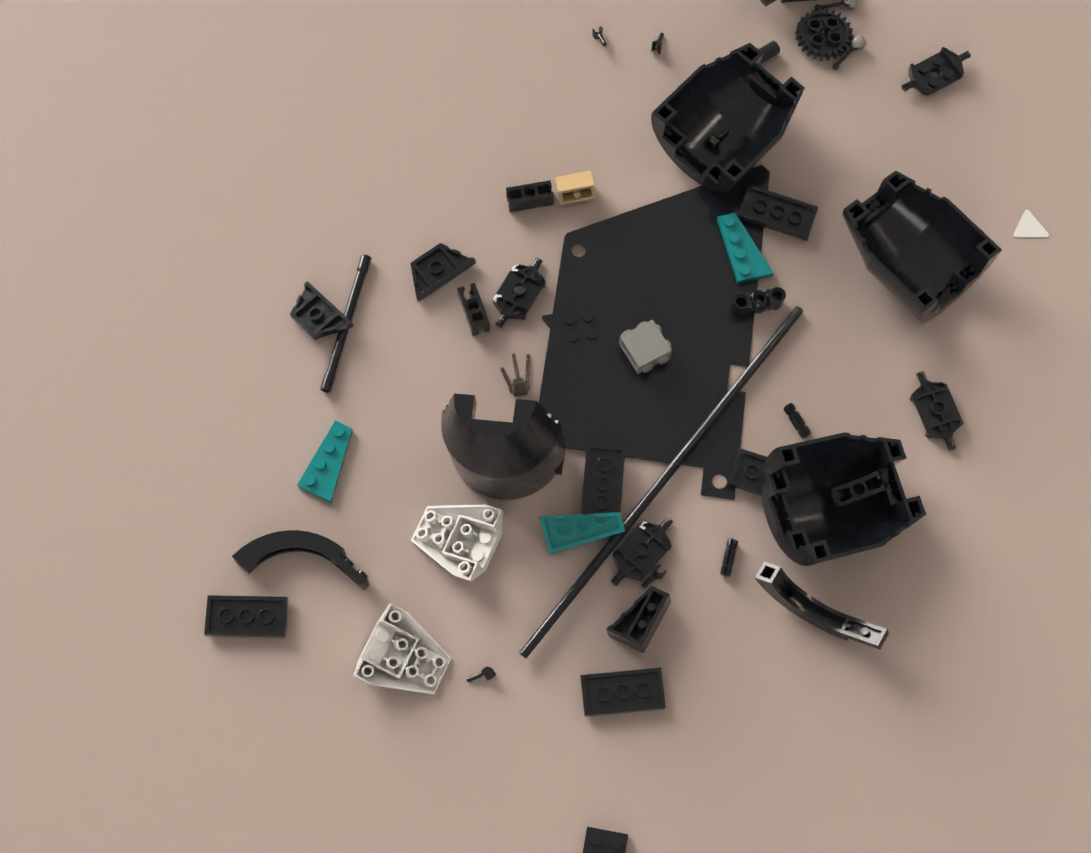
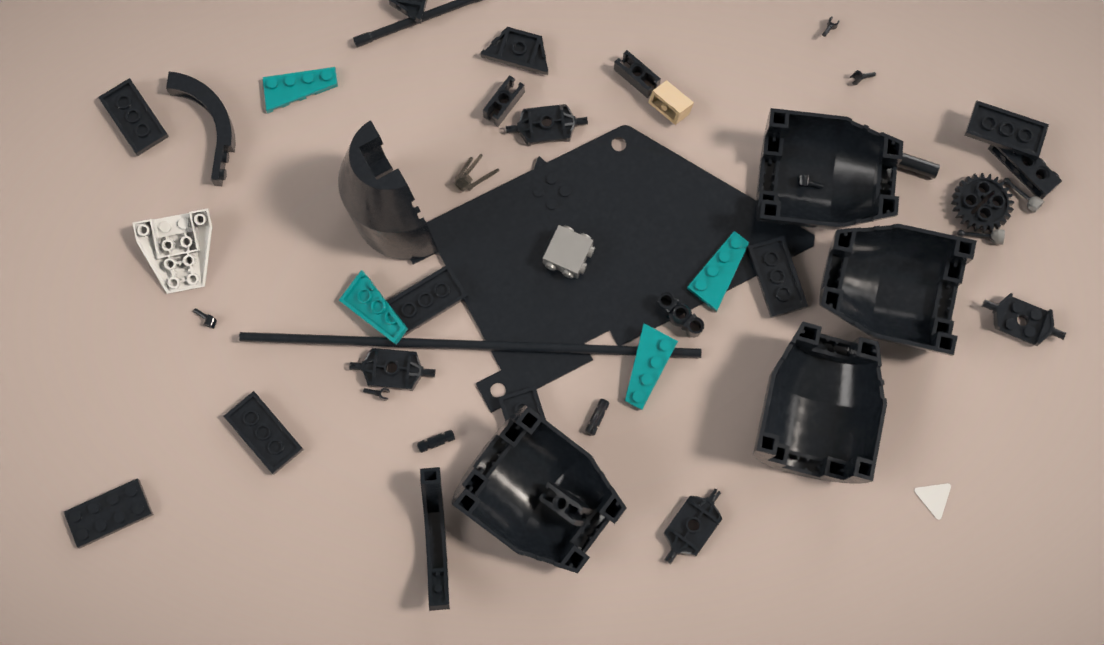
camera: 55 degrees right, 5 degrees up
white wedge [411,504,503,581] -> none
black wedge [606,586,671,653] -> none
none -> teal wing [625,324,678,410]
none -> black windscreen [819,224,977,356]

